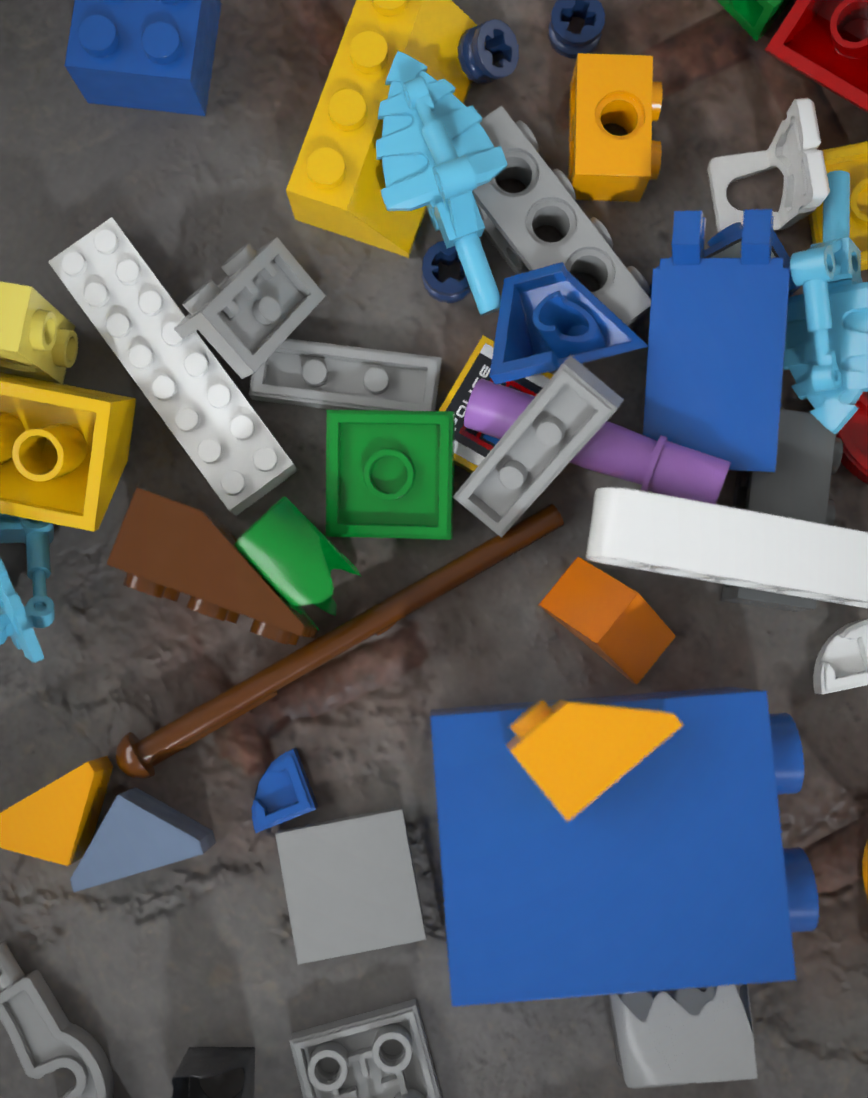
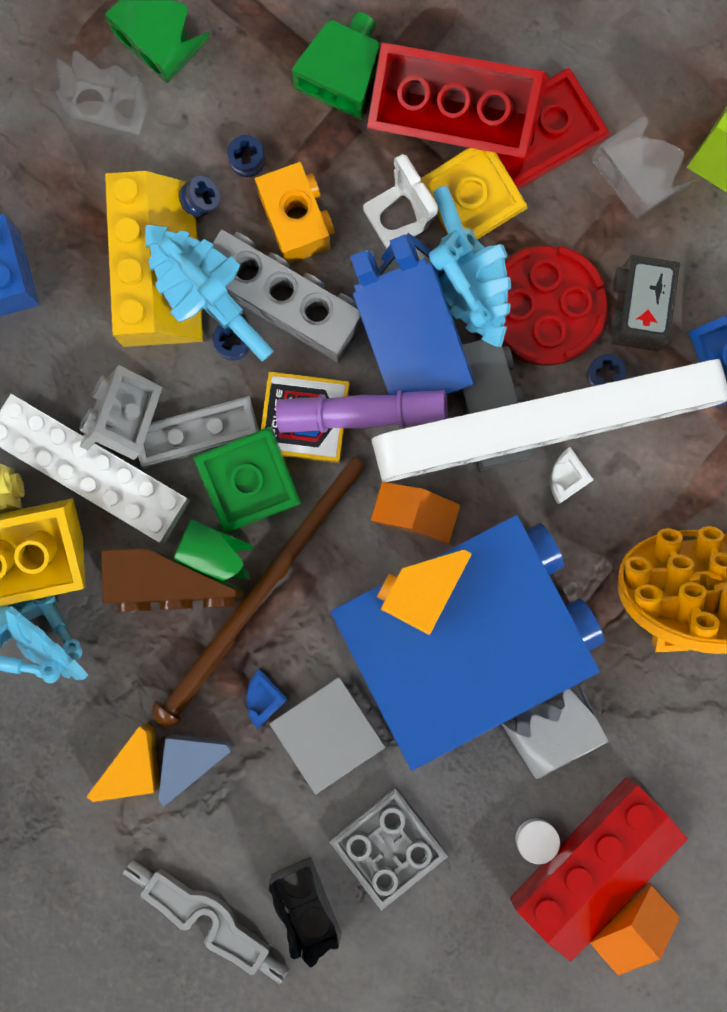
camera: 25 degrees left, 0 degrees up
light grey tile [453,355,624,538] -> none
blue slope [490,262,648,385] -> none

